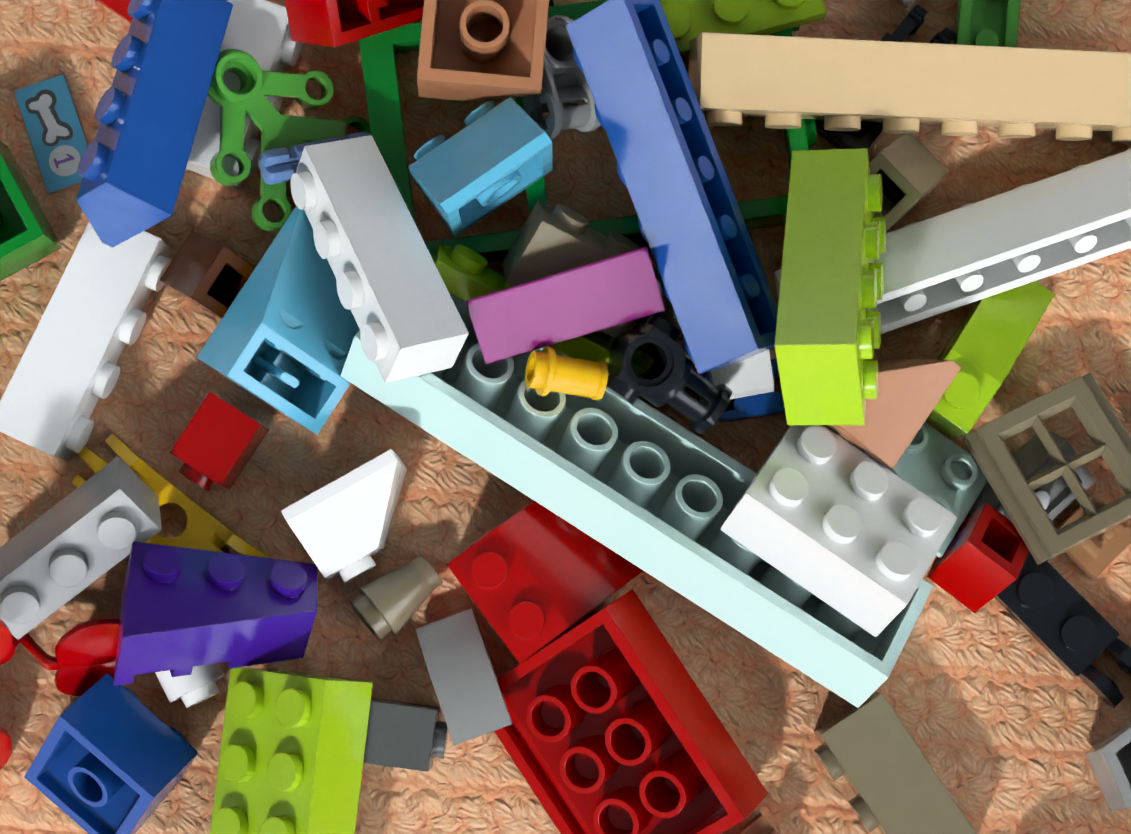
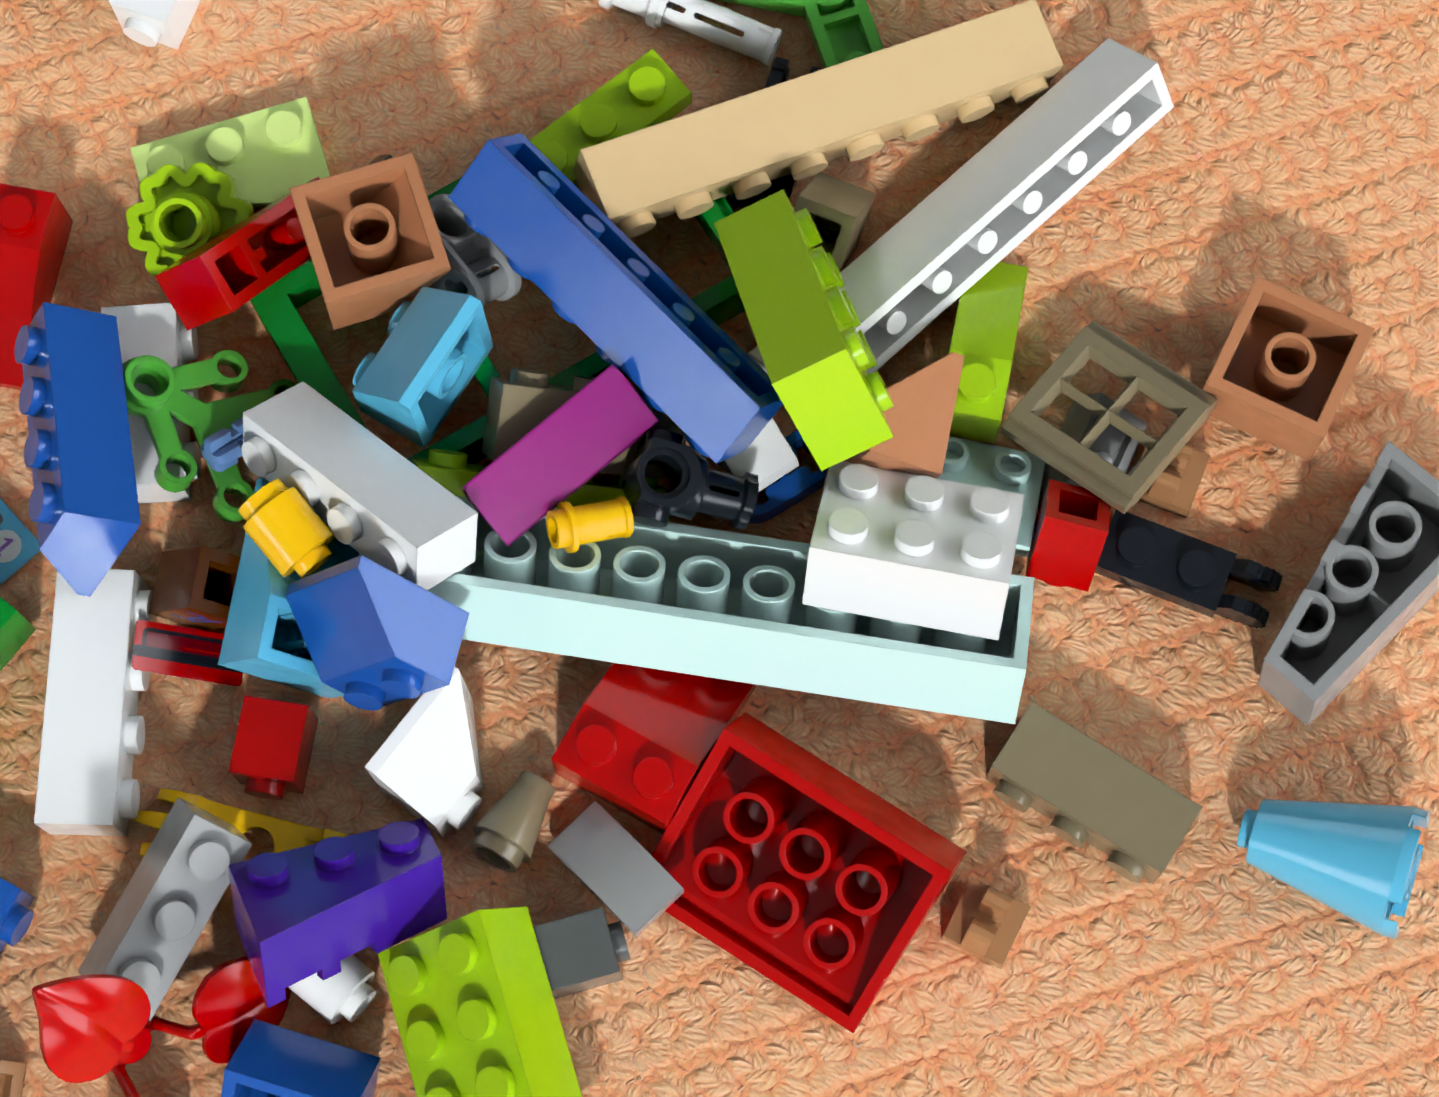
camera: 20 degrees left, 10 degrees down
none -> sticker [131,620,243,687]
none -> yellow brick [238,478,335,579]
none -> blue slope [286,555,469,711]

